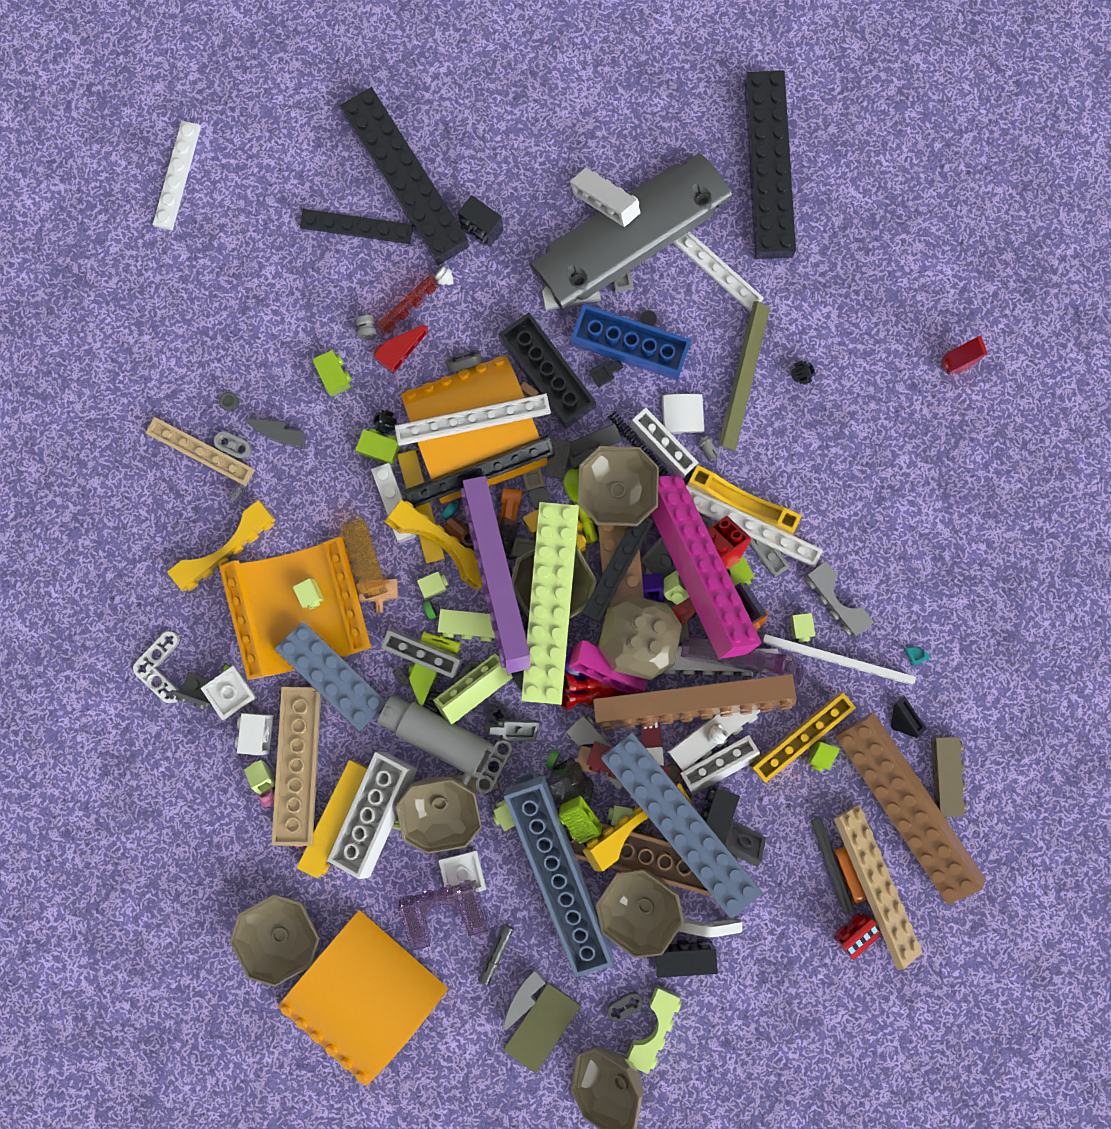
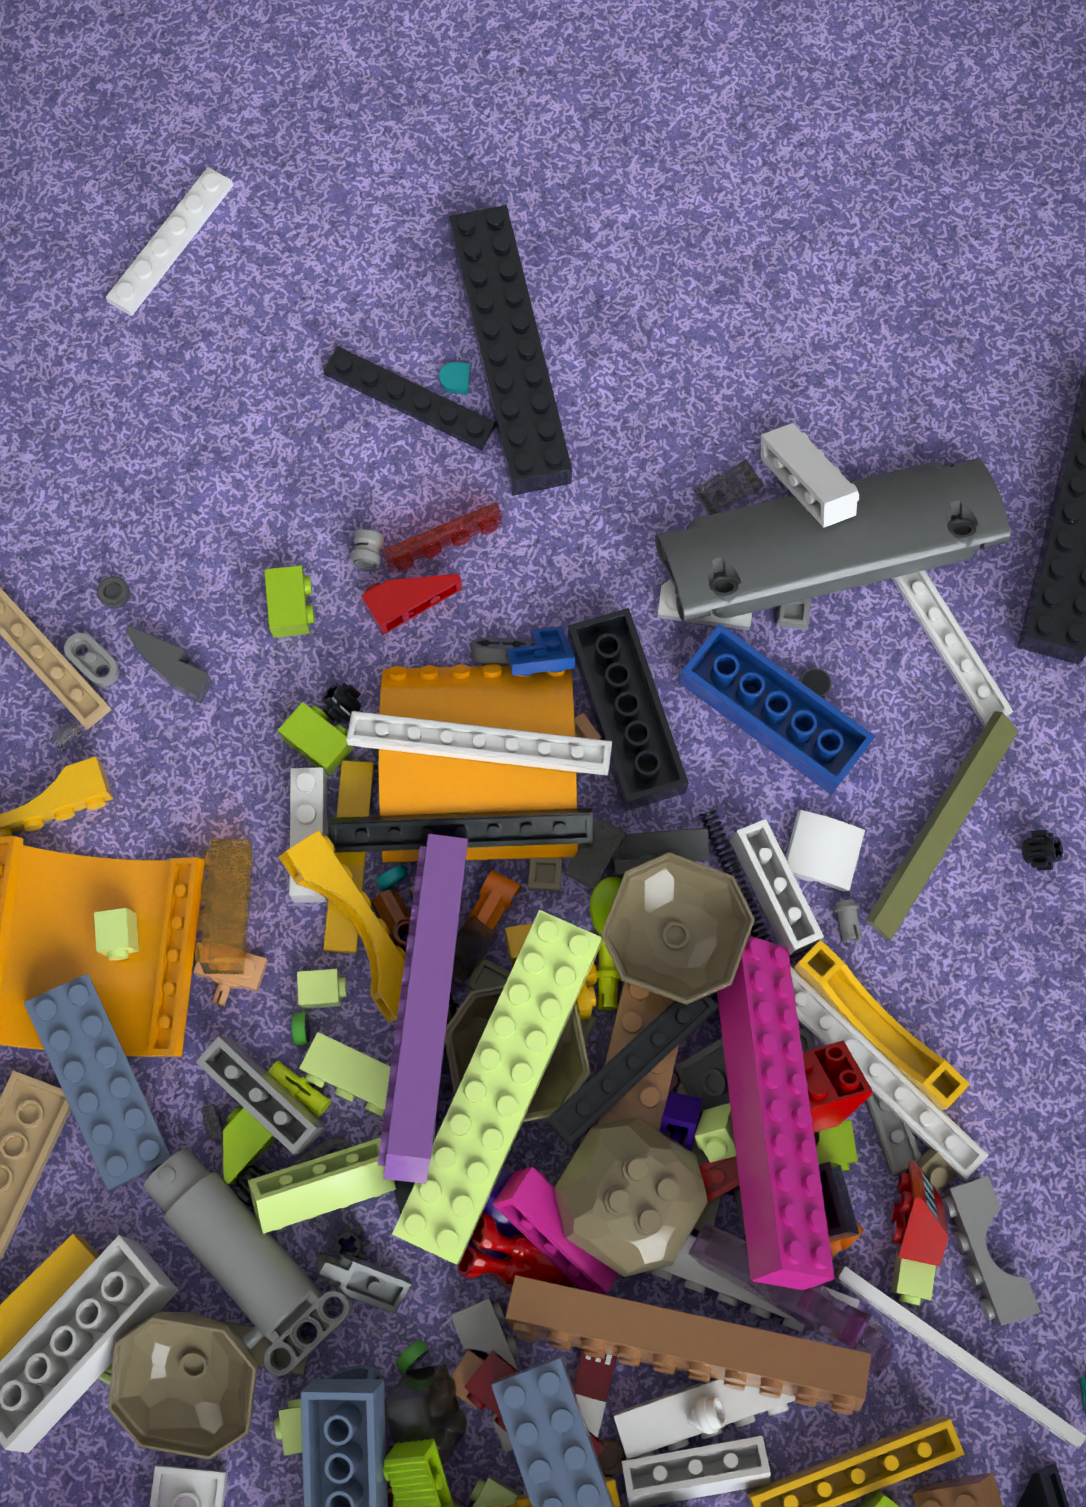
camera: 15 degrees right, 10 degrees down
white plate [434,266,454,285] -> none
black brick [458,195,504,247] -> none
dark grey tile [528,488,550,510] -> none
black plate [589,359,623,388] -> none
none -> teal tile [439,362,471,395]
none -> blue plate [506,626,575,676]
none -> clear smoke slope [694,459,764,515]
none -> red slope [889,1161,949,1267]
none -> dark tan plate [917,1148,956,1193]

